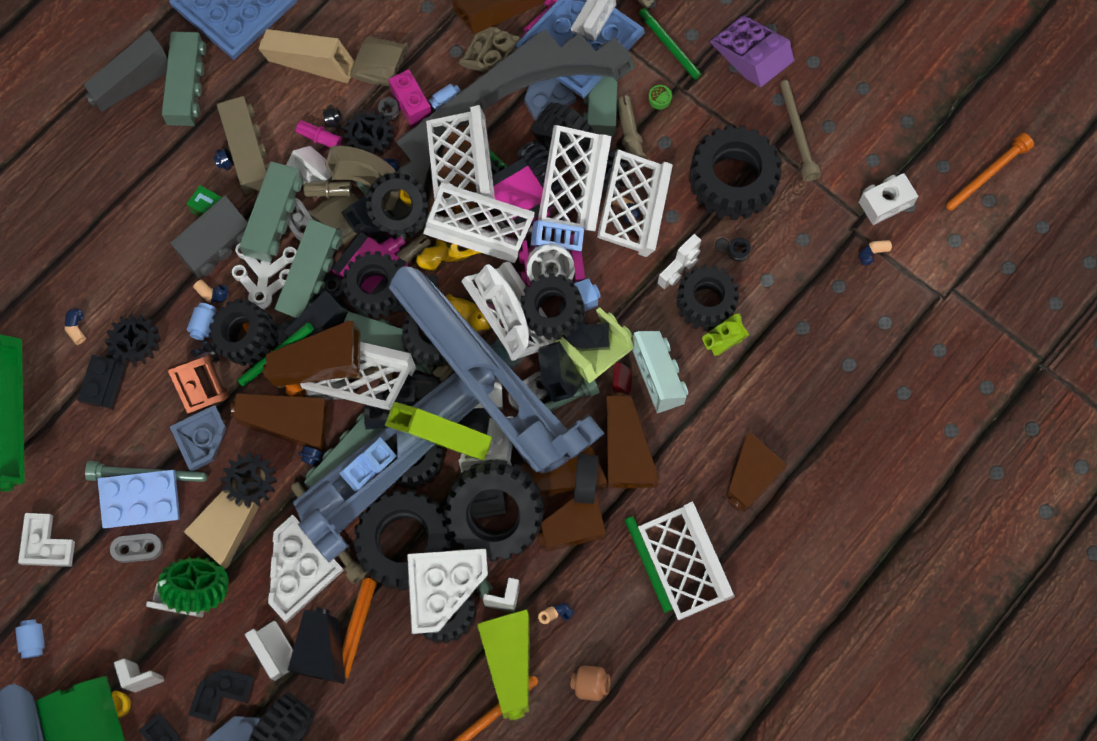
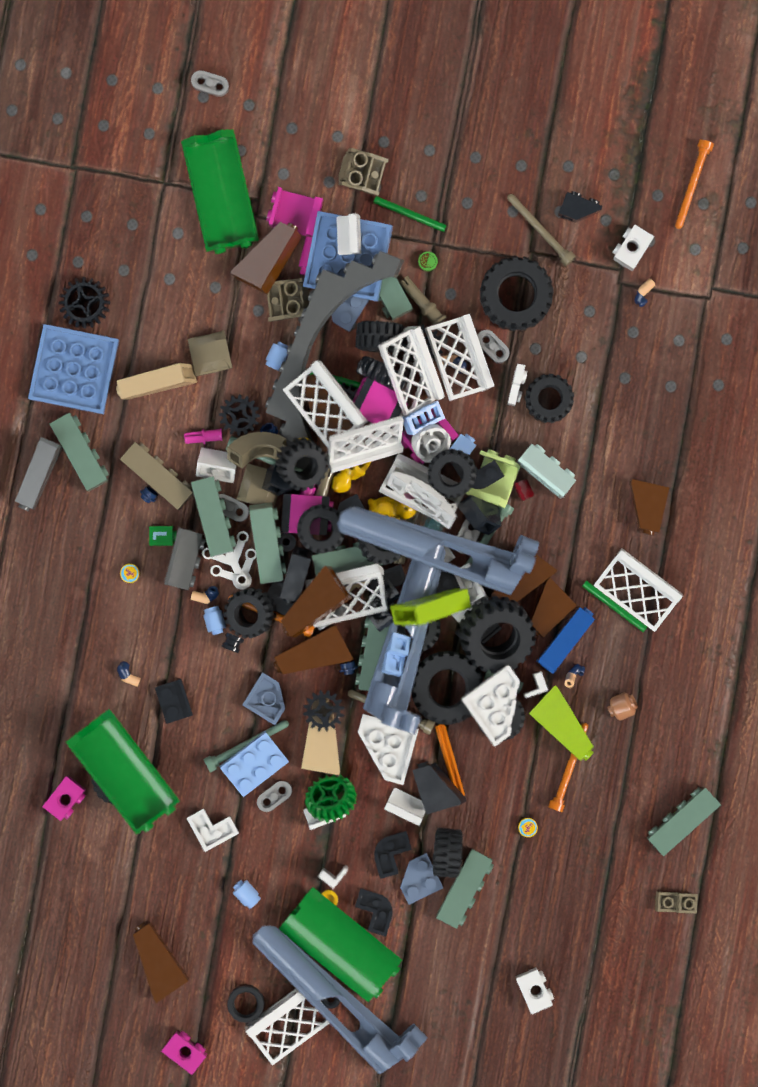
camera: 30 degrees left, 15 degrees up
black gear [105,314,161,367] -> none
plate [168,352,230,413] -> none
green bar [238,323,314,386] -> none
dark tan axle [304,180,352,199] -> none
black plate [323,104,342,127] -> none
dark grey bush [378,97,400,121] -> none
dark pink brick [388,70,432,128] -> none
black tyre [574,454,598,504] -> none
reddish brown slope [606,393,659,489] -> none
lime hips [702,314,749,356] -> none
medium lavender slope [711,15,794,87] -> none
black bush [728,238,751,262] -> none
none -> tile [120,564,140,583]
none -> light grey plate [478,330,509,363]
none -> blue slope [536,607,595,674]
none -> black slope [558,191,603,223]

